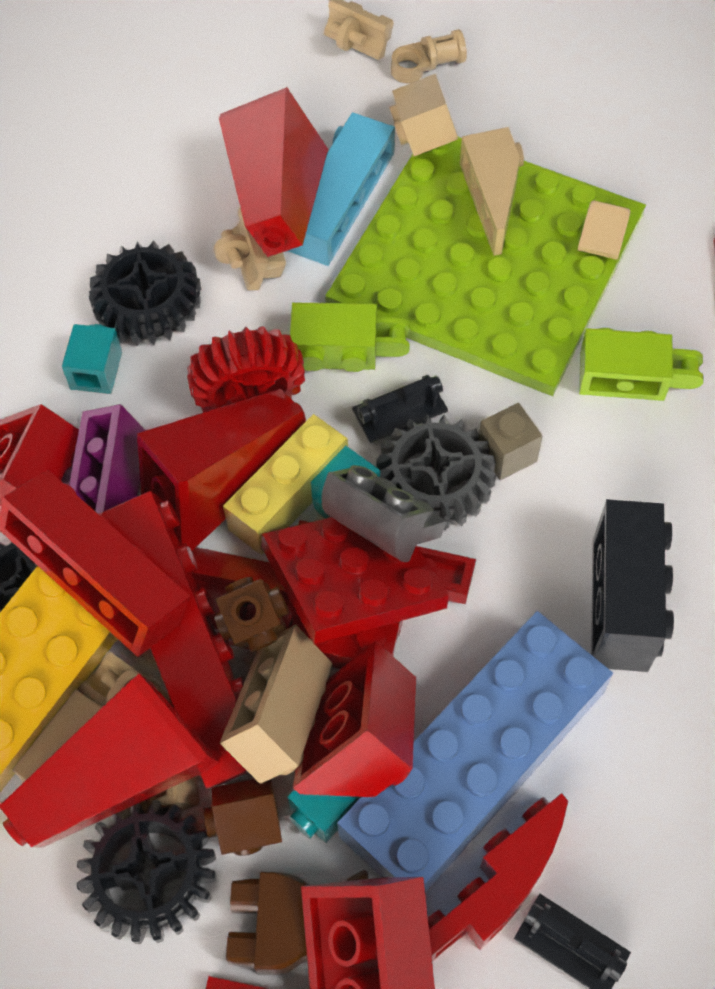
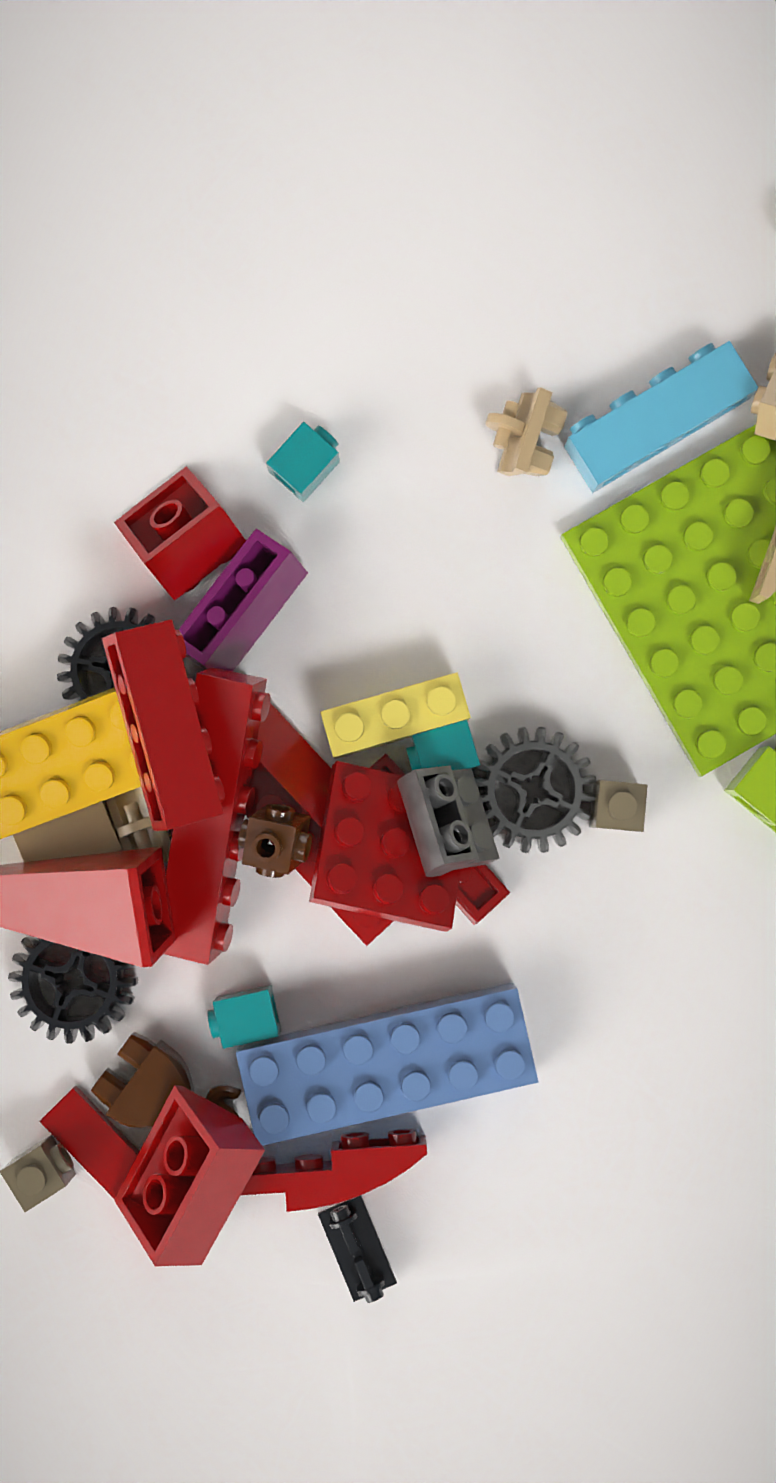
camera: 30 degrees right, 25 degrees up
black gear [89,240,202,346] -> none
red slope [137,389,306,551] -> none
red gear [187,326,305,413] -> none
reddish brown brick [203,779,282,856] -> none
slope [219,87,328,257] -> none
tan brick [220,624,332,784] -> none
lime brick [290,302,410,372] -> none
red slope [293,641,416,797] -> none
black hinge [352,375,448,443] -> none
black brick [591,499,674,672] -> none

